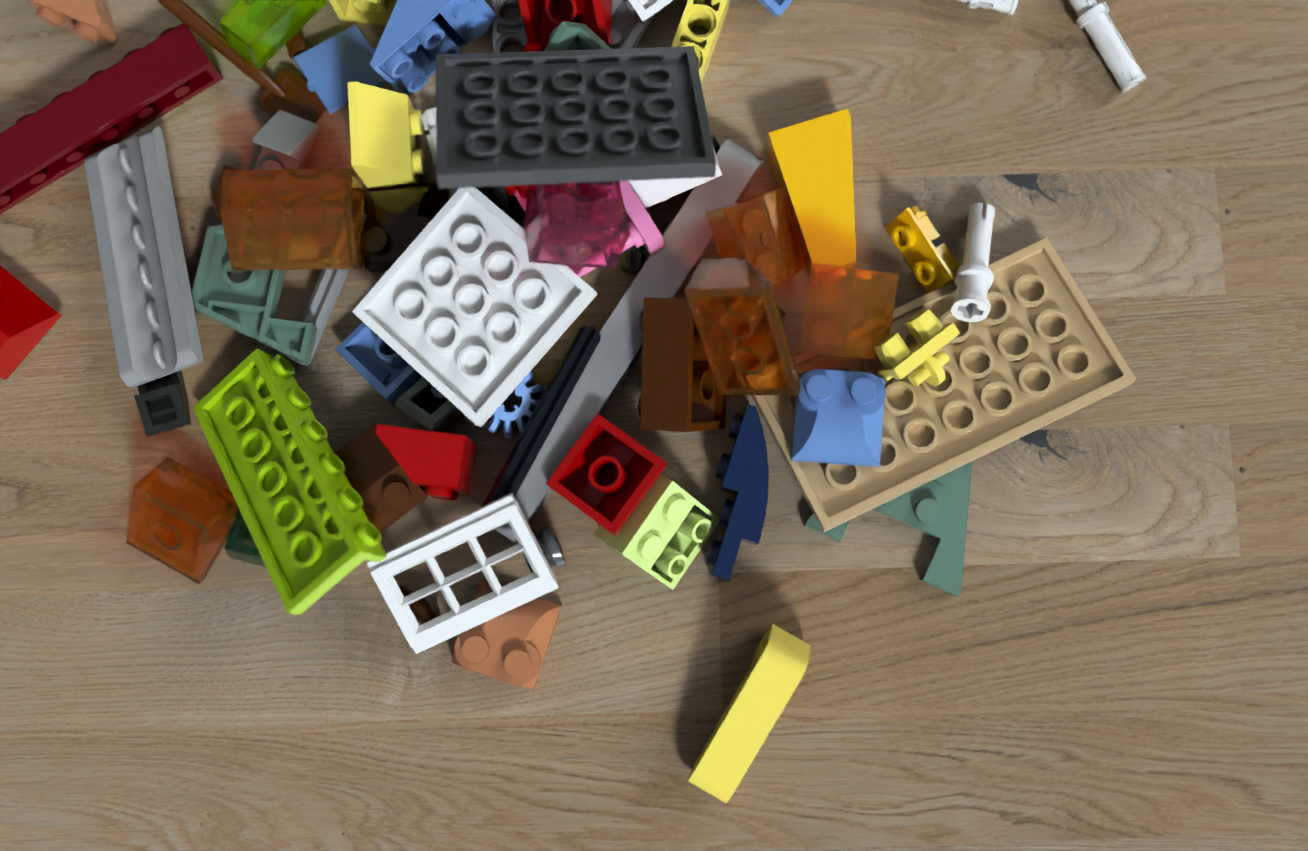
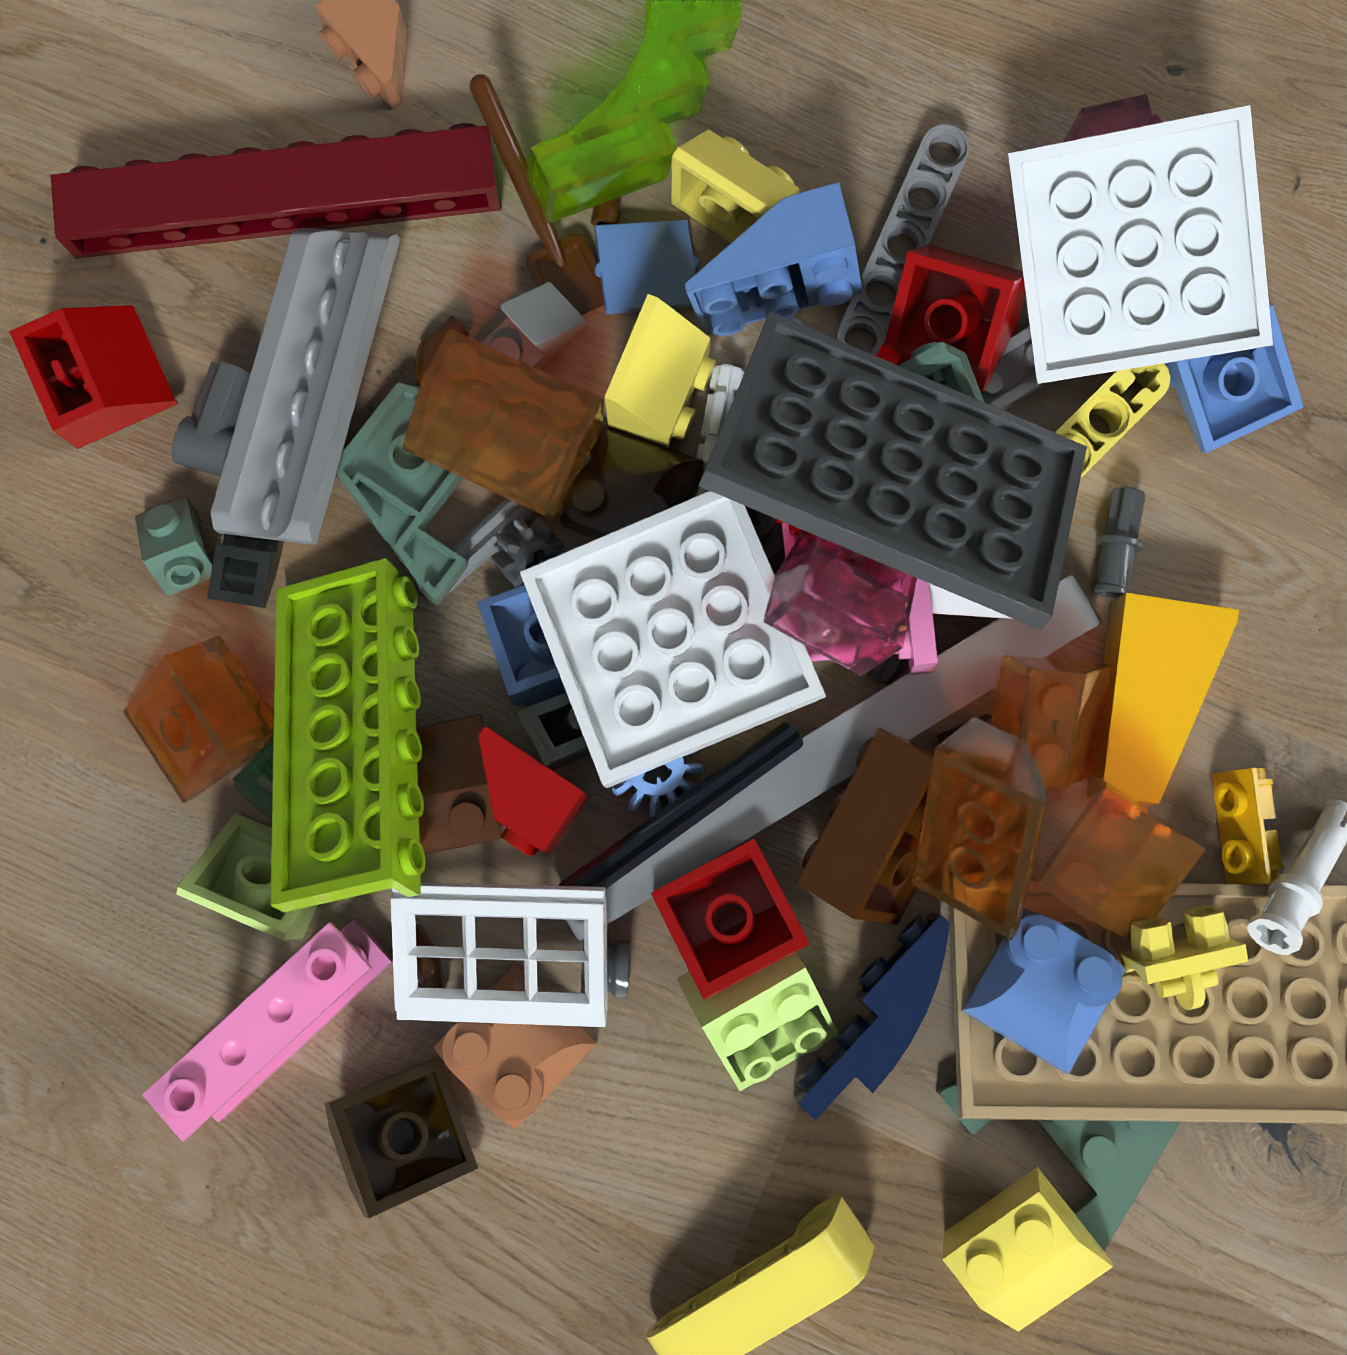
camera: 25 degrees right, 0 degrees up
none -> sand green bracket [135,496,213,595]
none -> bright pink fence [142,919,393,1142]
none -> dark grey piece [171,361,251,477]
none -> yellowish green slope [176,812,318,941]
none -> dark brown slope [325,1057,478,1218]
none -> dark grey gear [491,516,565,587]
none -> light yellow slope [942,1167,1113,1332]
none -> dark grey axle [1093,486,1146,599]

